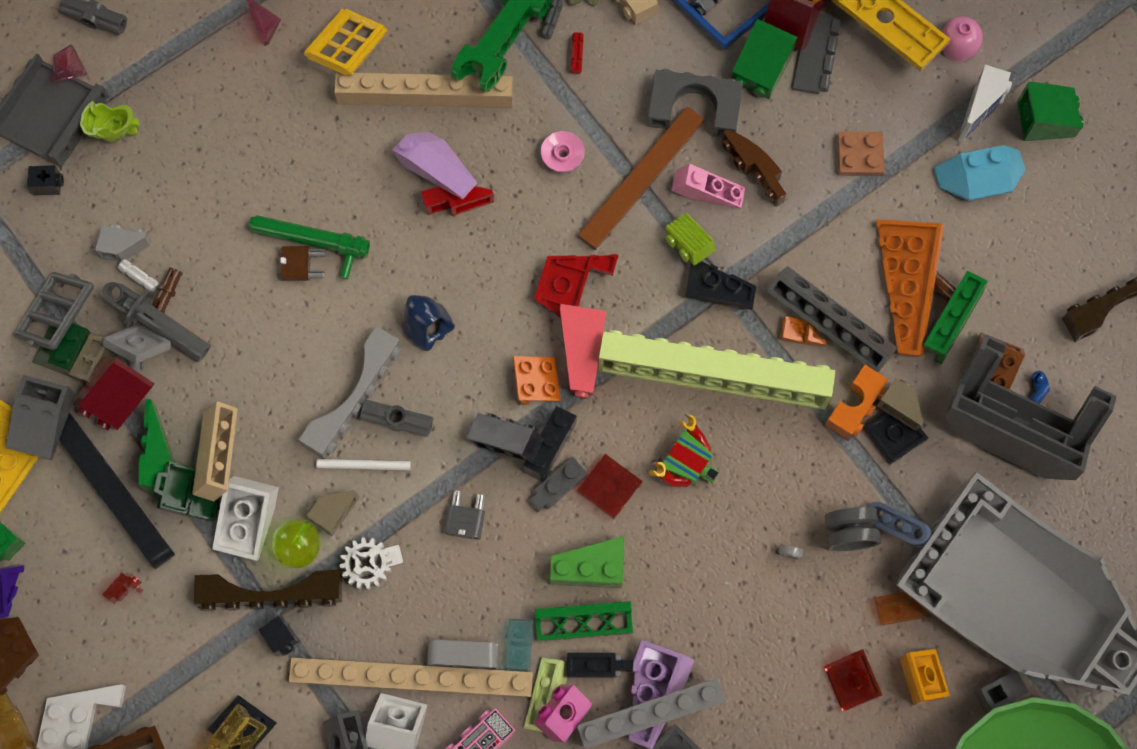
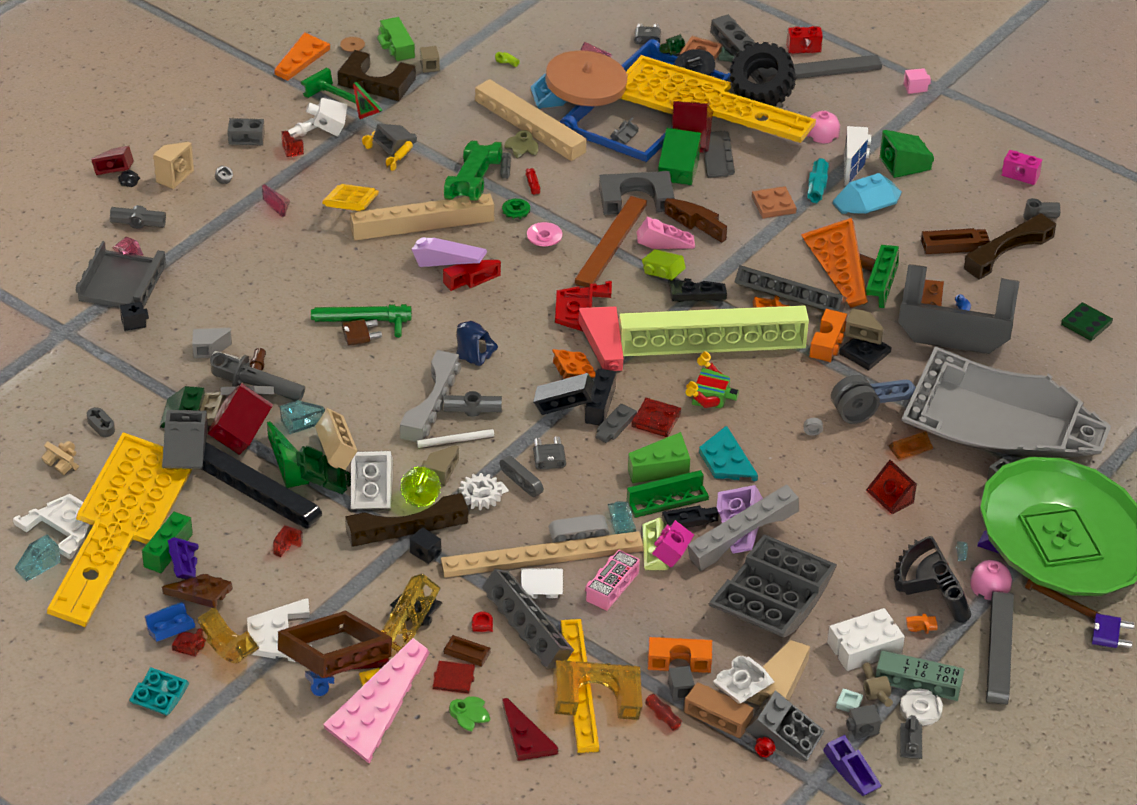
camera: 15 degrees left, 30 degrees down
dark grey bar [14,272,94,350] -> none
lime helmet [80,101,139,142] -> none
light orange slope [899,649,950,705] -> none
none -> clear light blue slope [280,400,325,434]
none -> dark grey beam [500,455,544,497]
none -> green gear [502,198,530,220]
none -> teal wing [699,426,758,481]
none -> teal piece [807,158,829,203]
none -> reddish brown hinge [921,228,990,255]

